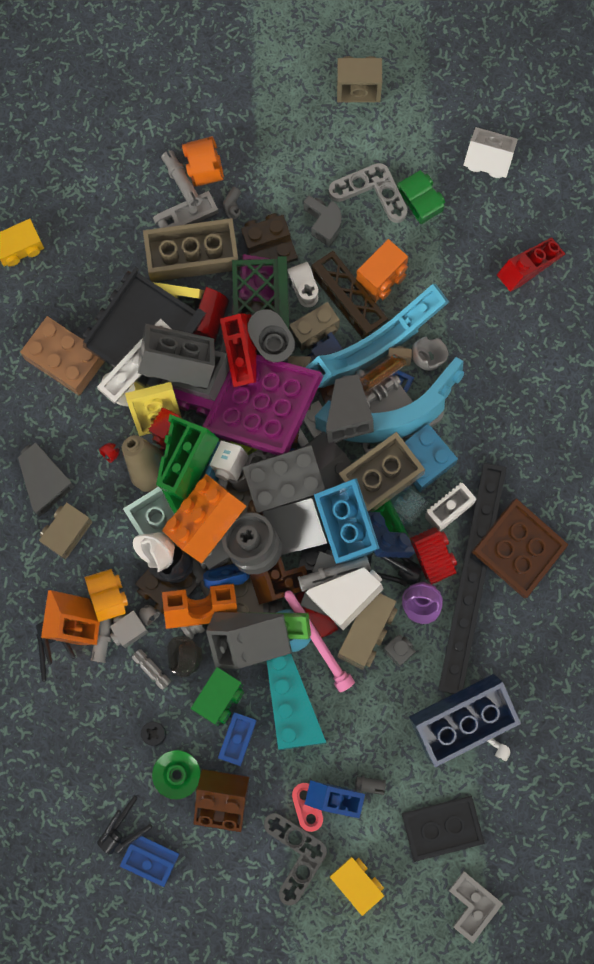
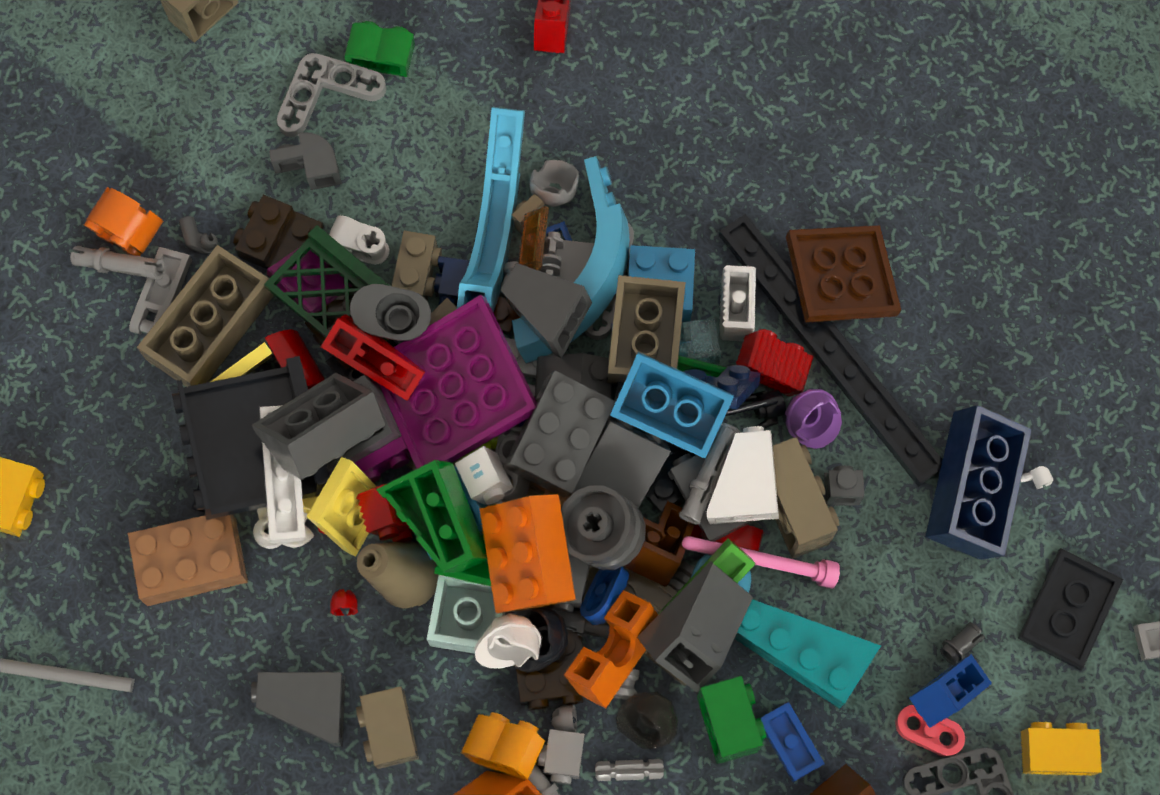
camera: 50 degrees left, 5 degrees down
dark brown fence [311,251,388,339] -> none
orange brick [356,239,408,303] -> none

